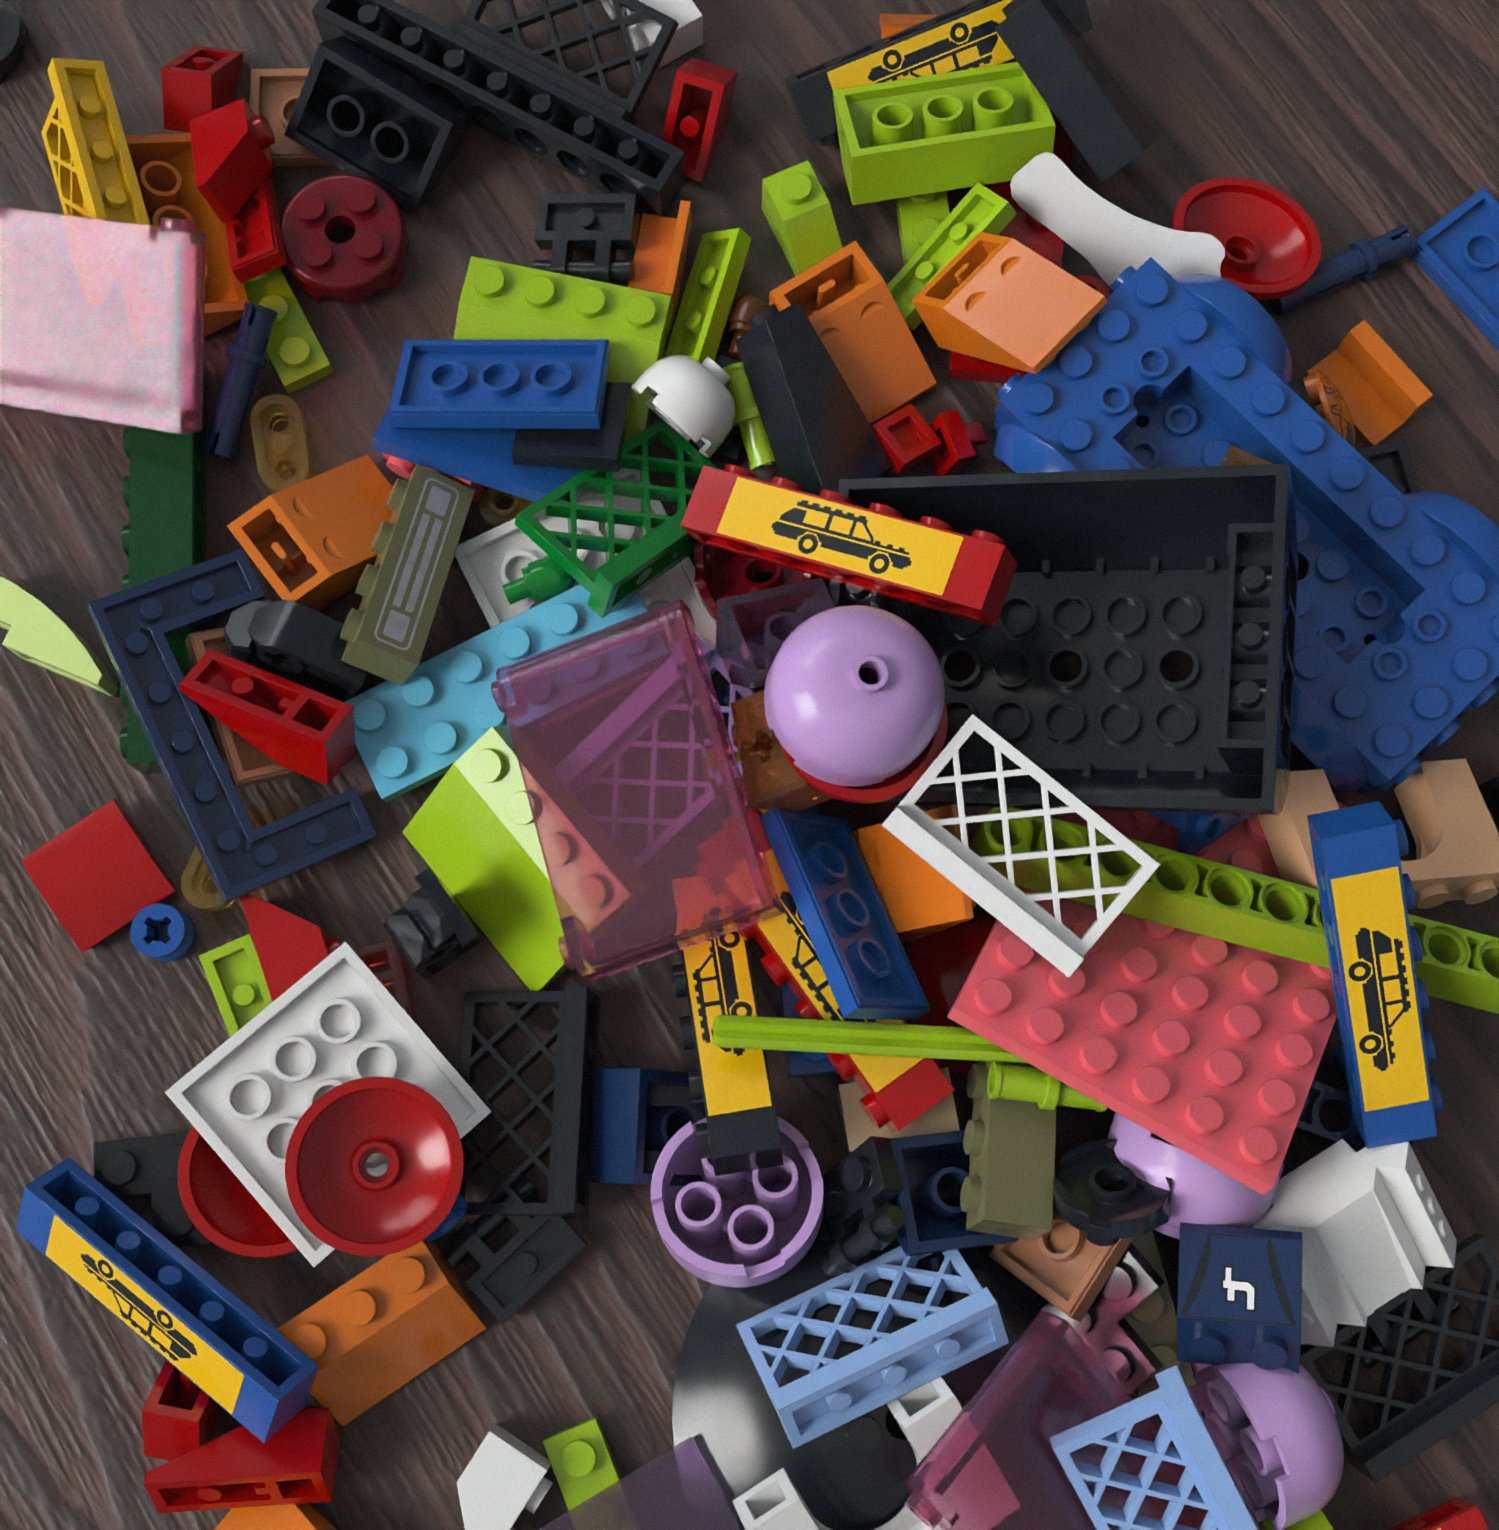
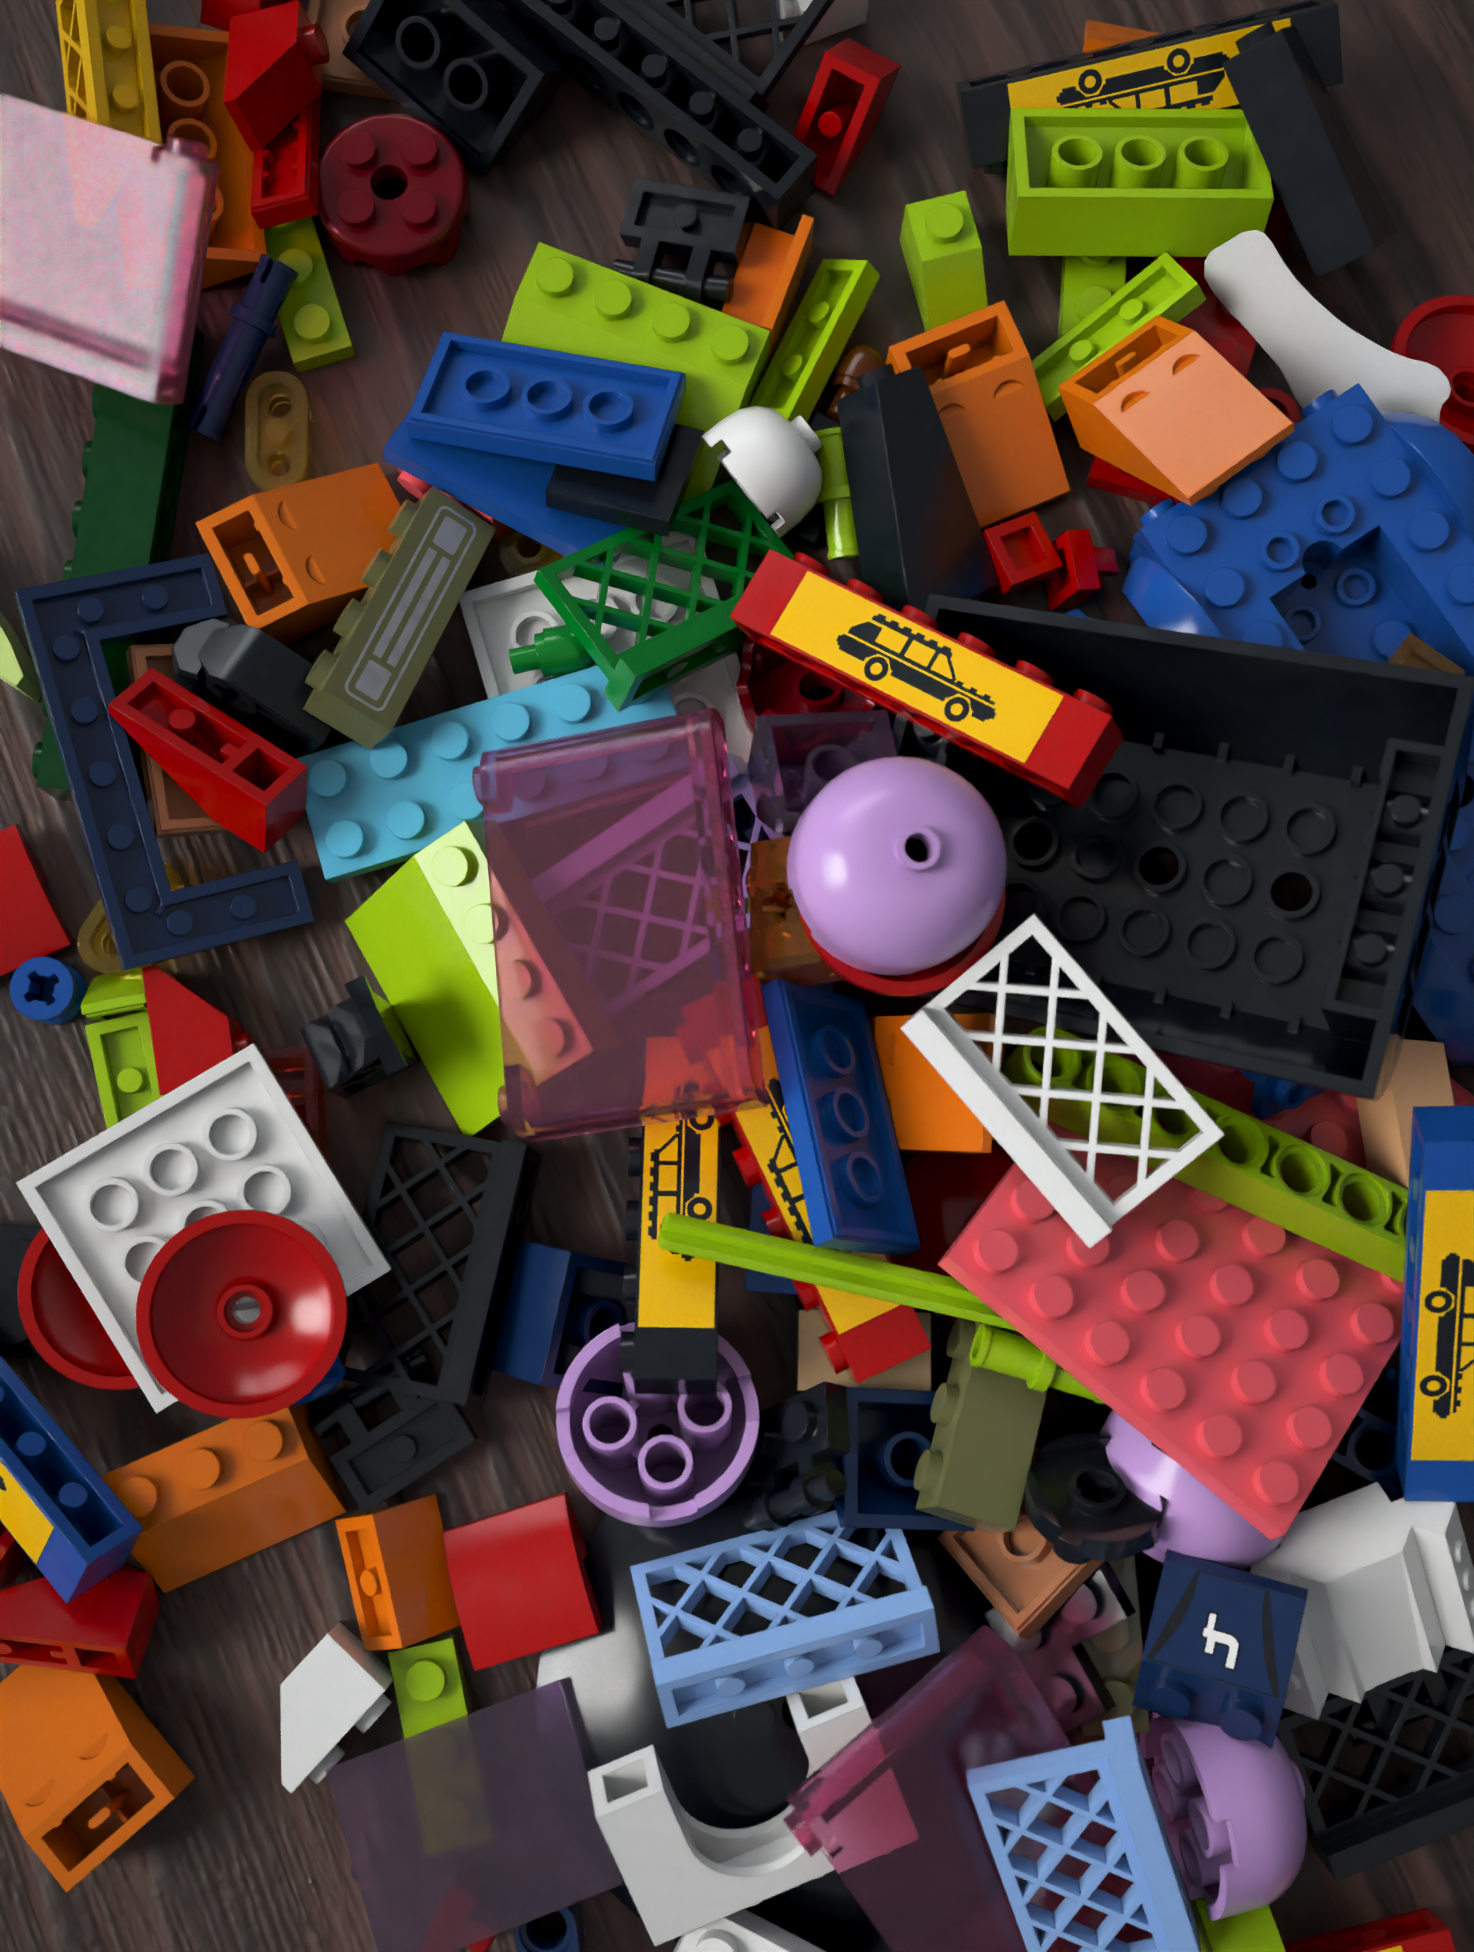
camera: 10 degrees right, 5 degrees up
none -> lime slope [80,966,148,1022]
none -> orange panel [335,1494,461,1651]
none -> red slope [443,1491,603,1671]

